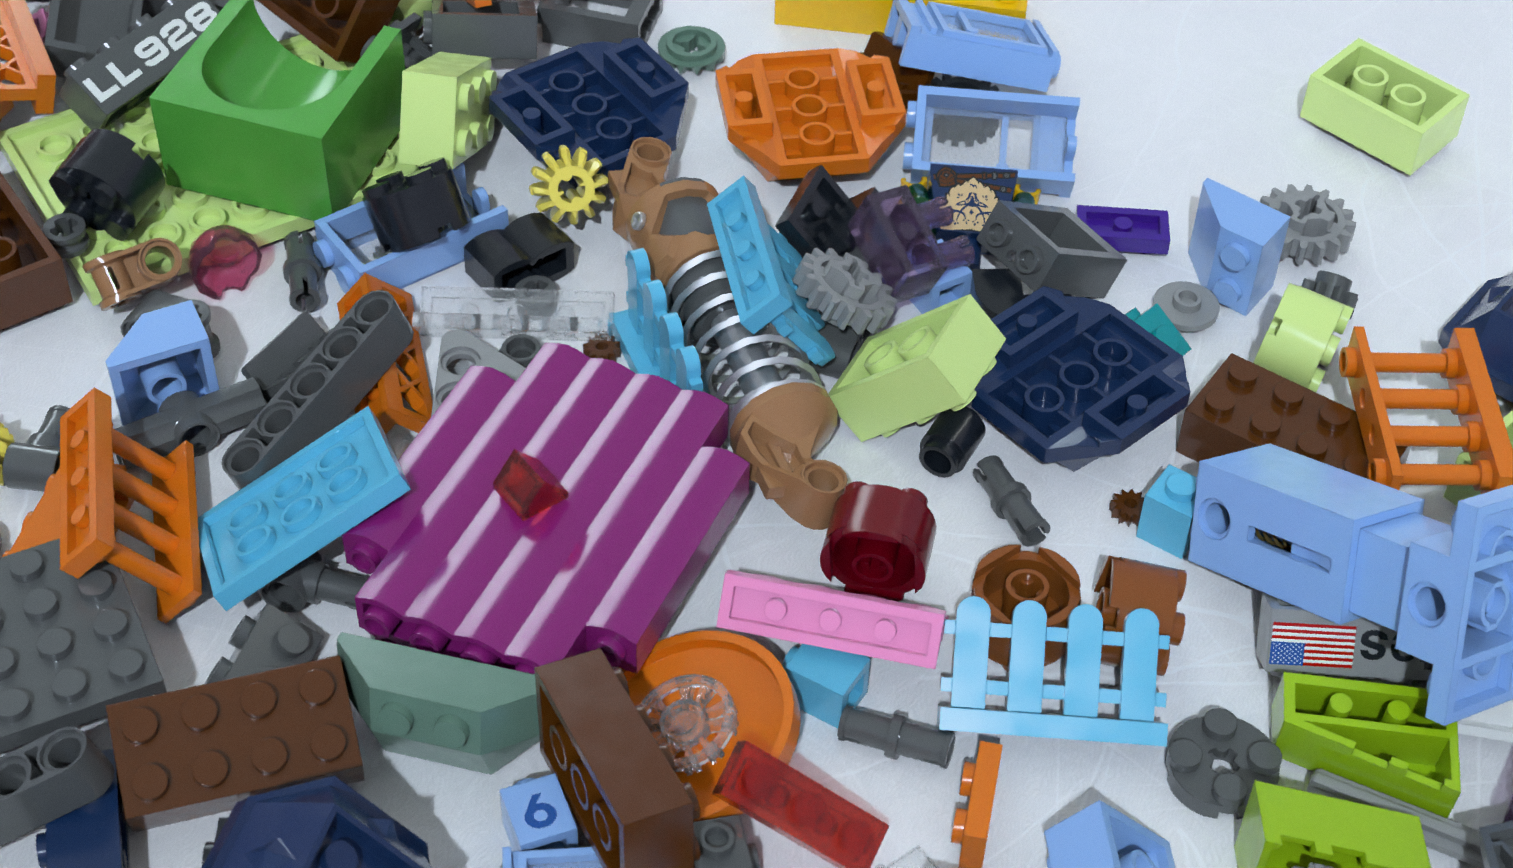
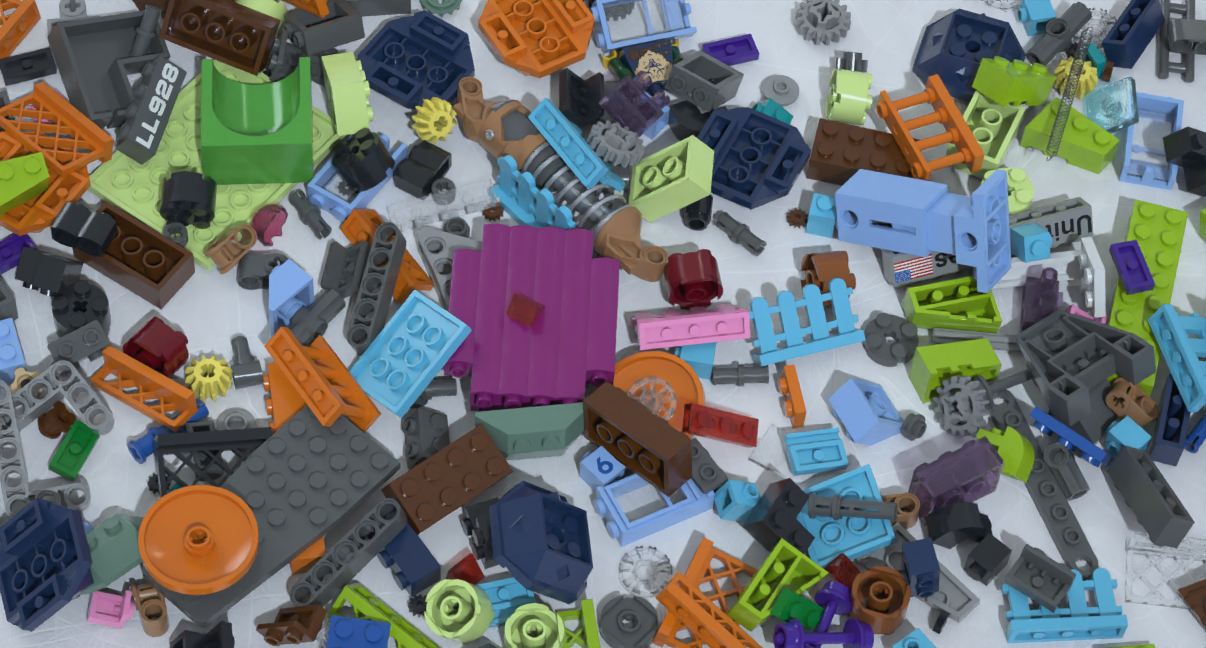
camera: 25 degrees left, 10 degrees up
dark orange brick [971,545,1081,672] -> none
light blue slope [1188,178,1290,316] -> none

